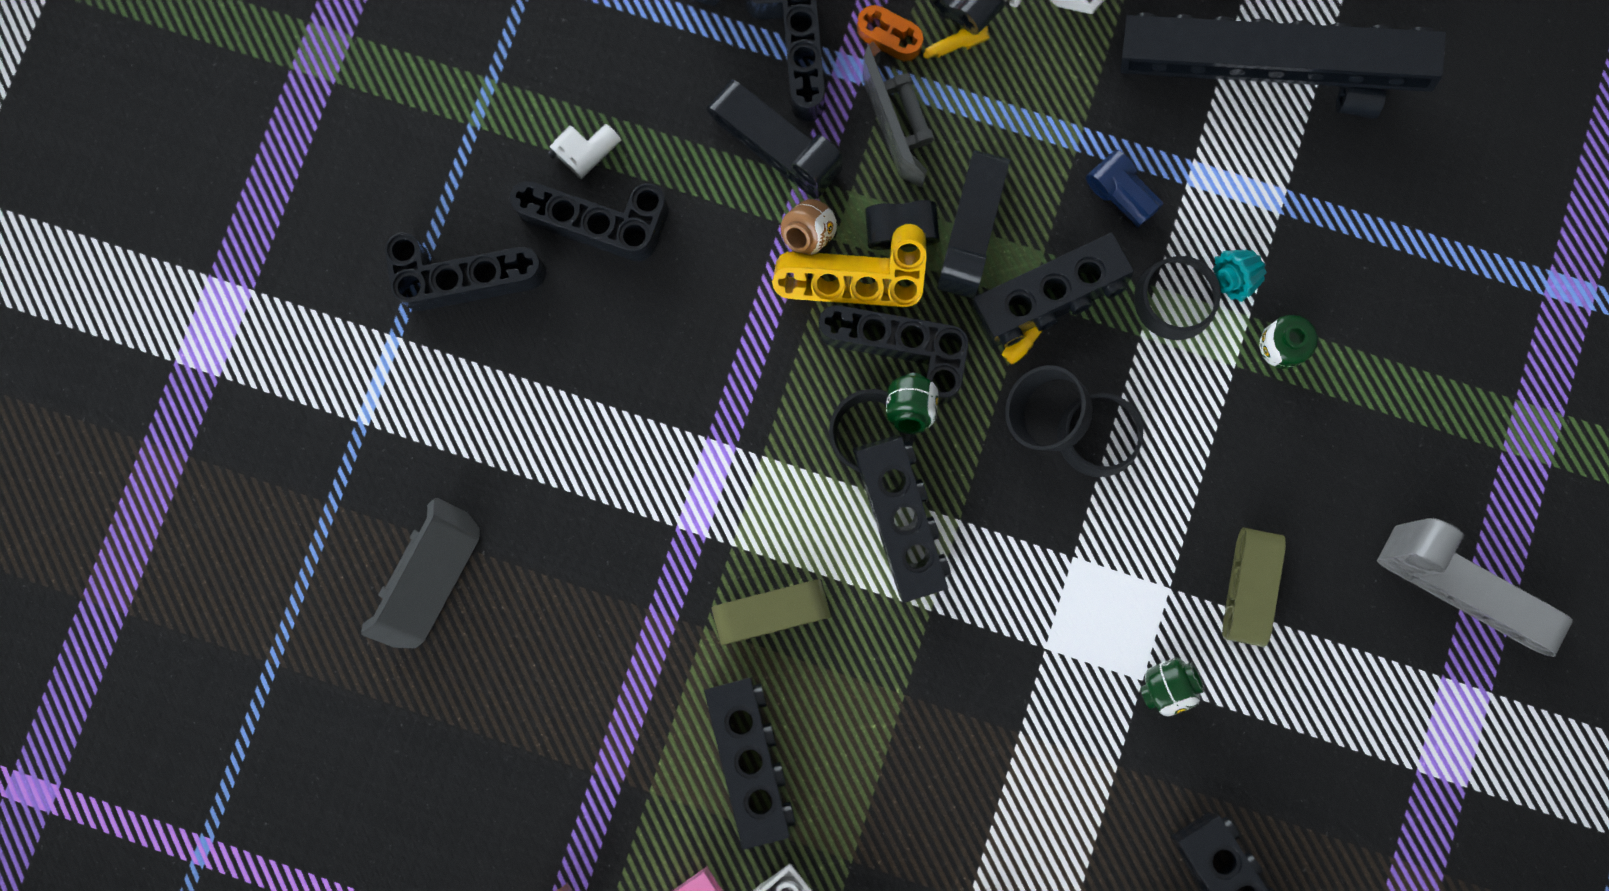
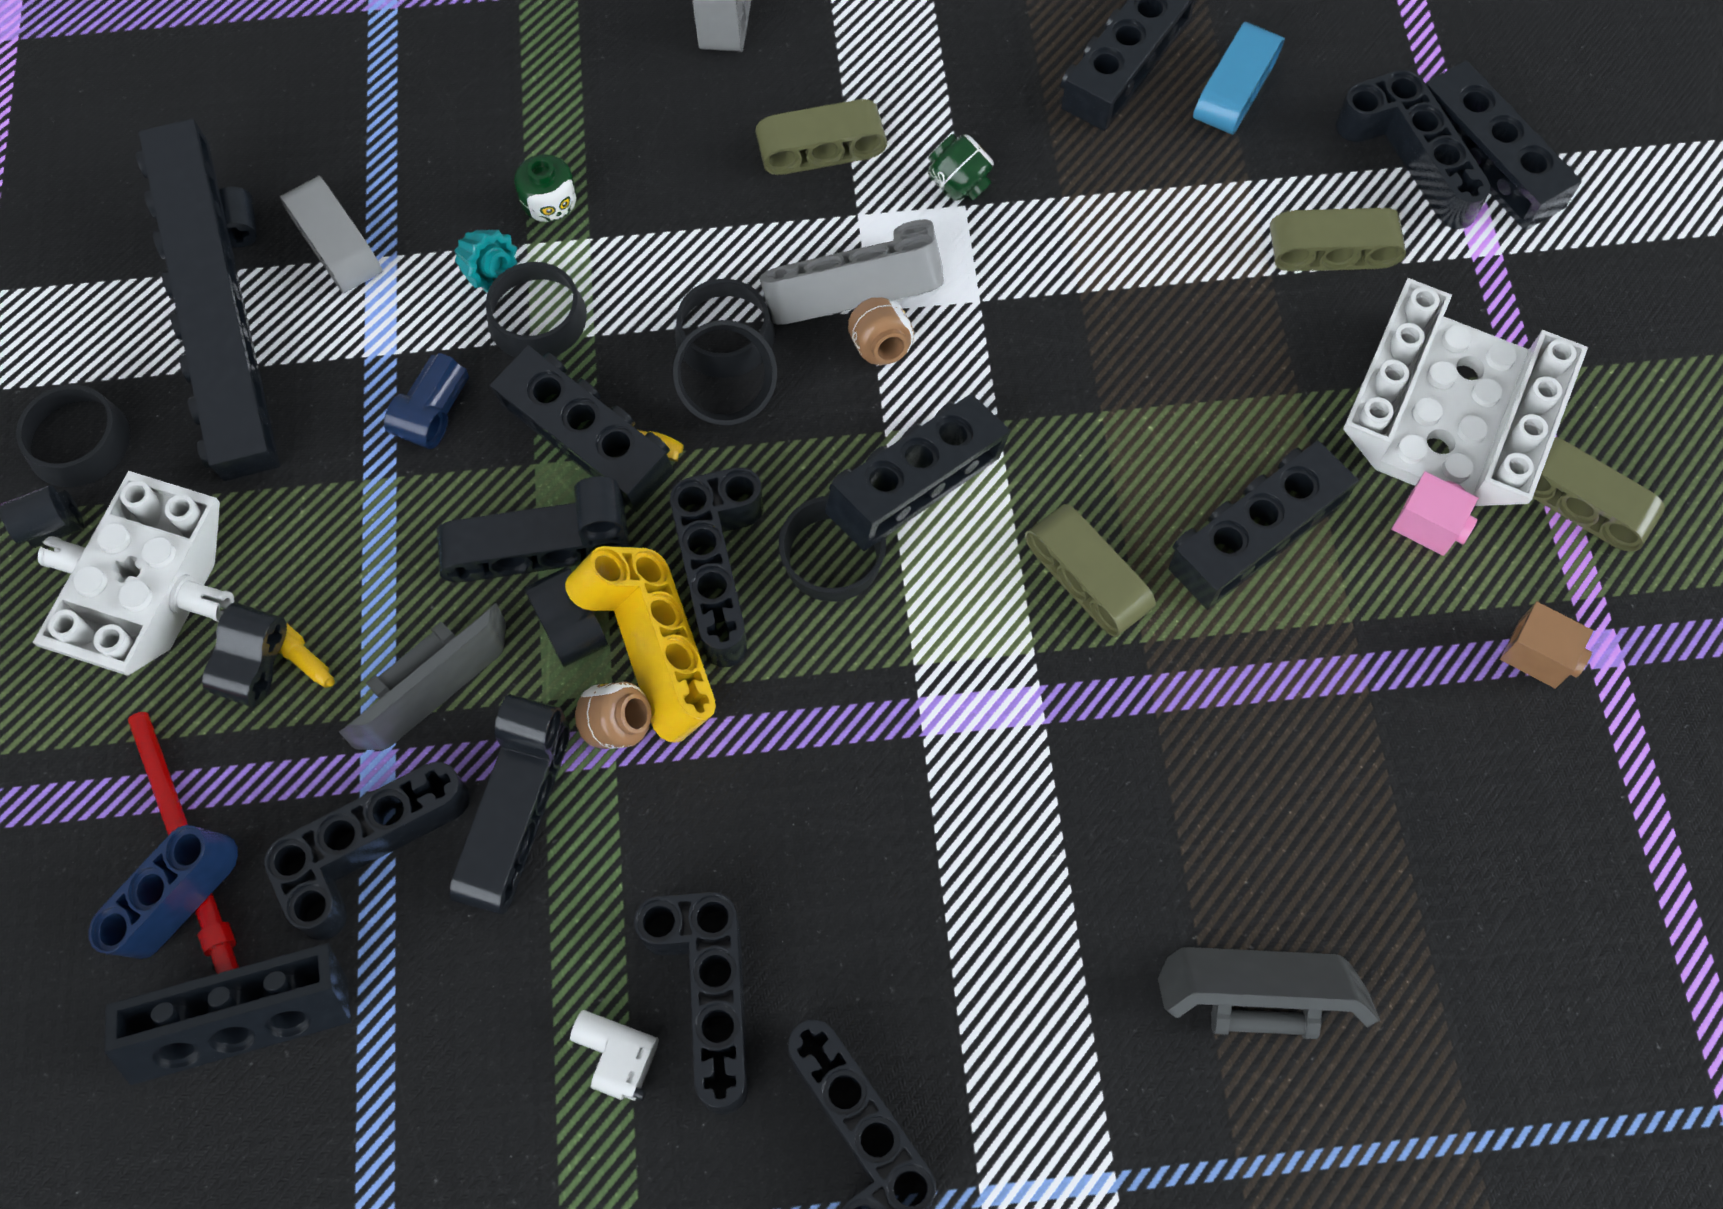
camera: 120 degrees left, 15 degrees down
orange beam [857,5,923,61] -> none
dark green head [886,373,939,434] -> none
none -> light grey beam [279,176,383,294]
none -> light grey beam [759,219,944,325]
none -> medium nougat head [848,298,914,365]

